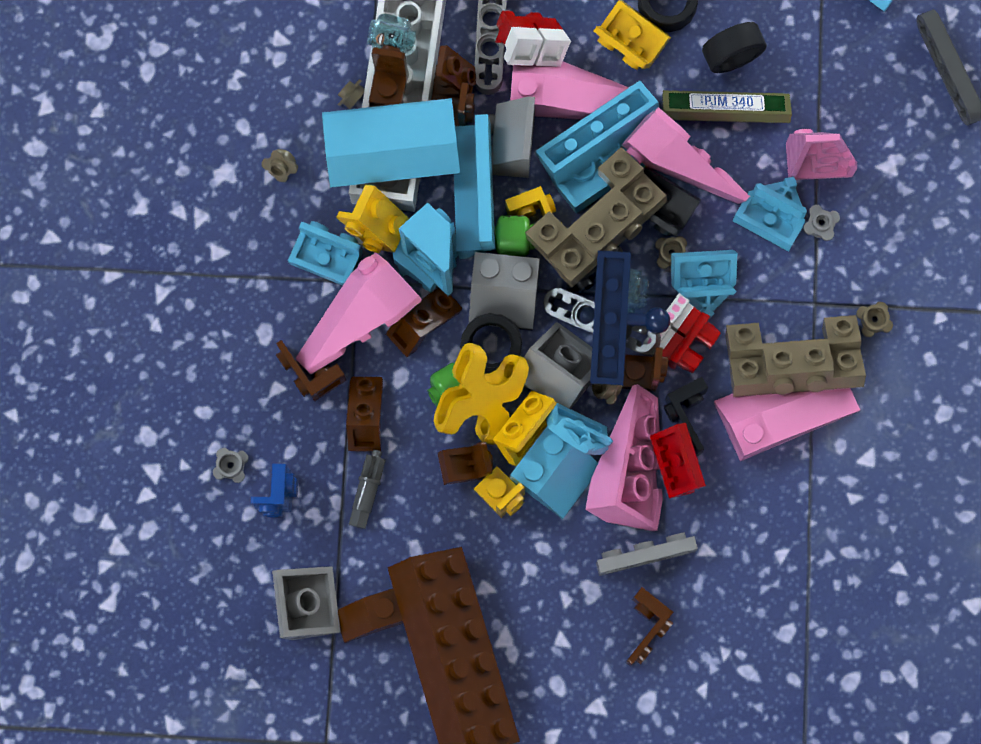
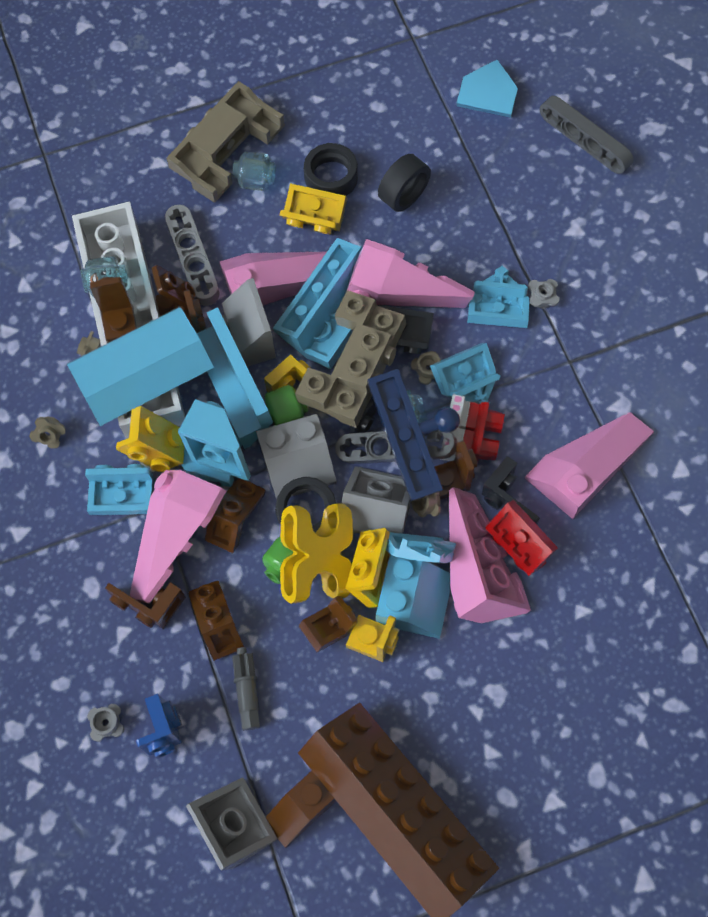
camera: 25 degrees left, 10 degrees down
white hips [495,11,571,67] -> none
light grey plate [596,533,698,576] -> none
reddish brown bracket [625,587,674,666] -> none
tile [662,90,792,123] -> none
dark tan bracket [725,315,866,397] -> none
bright pink wedge [786,129,857,180] -> none
dark tan plate [856,302,893,337] -> none

